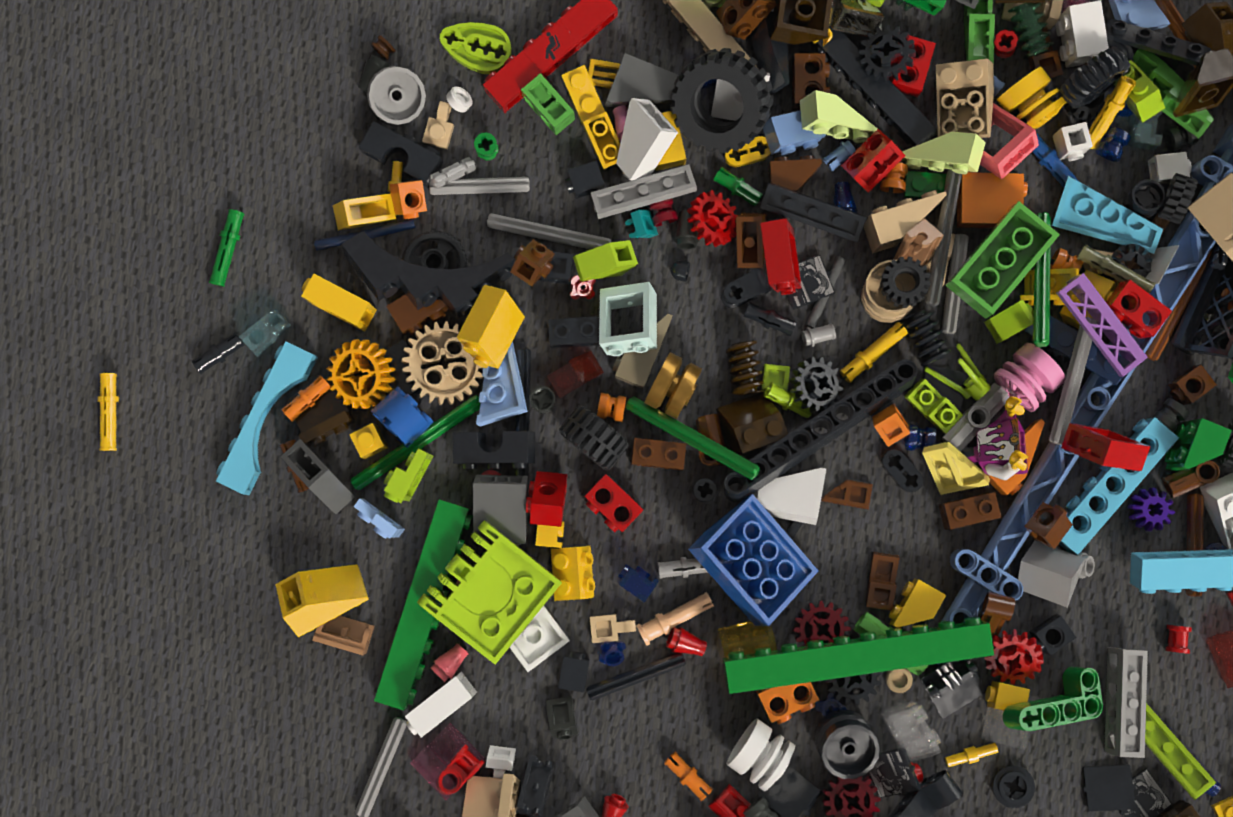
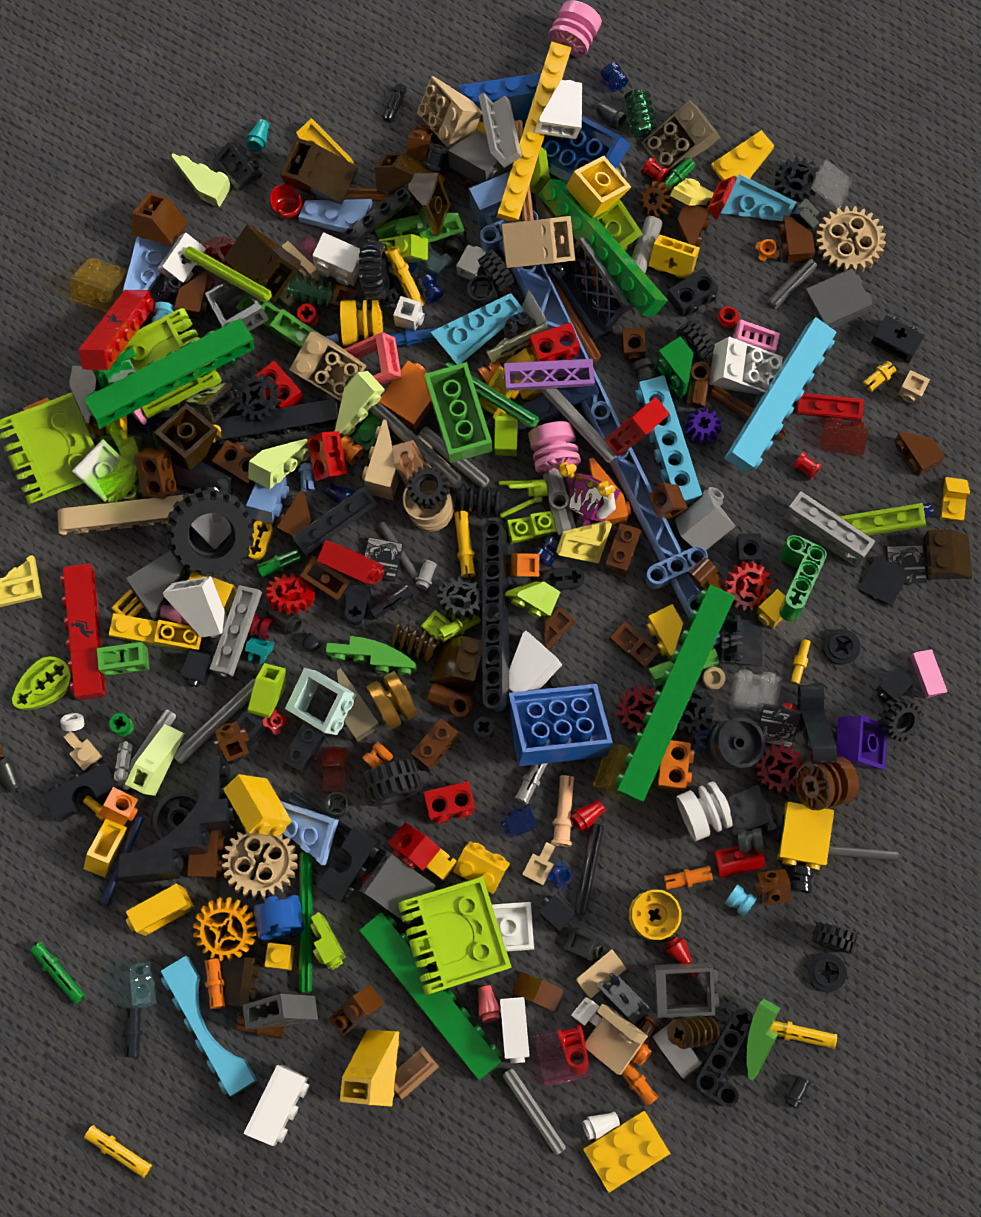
camera: 55 degrees left, 10 degrees down
light blue plate [354,498,405,539] -> none
light grey wheel [367,66,426,125] -> none
green axle [626,396,760,480] -> none
none -> yellowish green slope [125,724,185,796]
none -> white slope [244,1065,309,1146]
none -> bright green slope [326,636,417,675]
none -> reddish brown slope [329,985,384,1037]
none -> lime slope [505,581,560,618]
none -> reddish brown slope [512,971,564,1012]
none -> tan slope [575,950,627,999]
none -> yellow wheel [629,890,681,940]

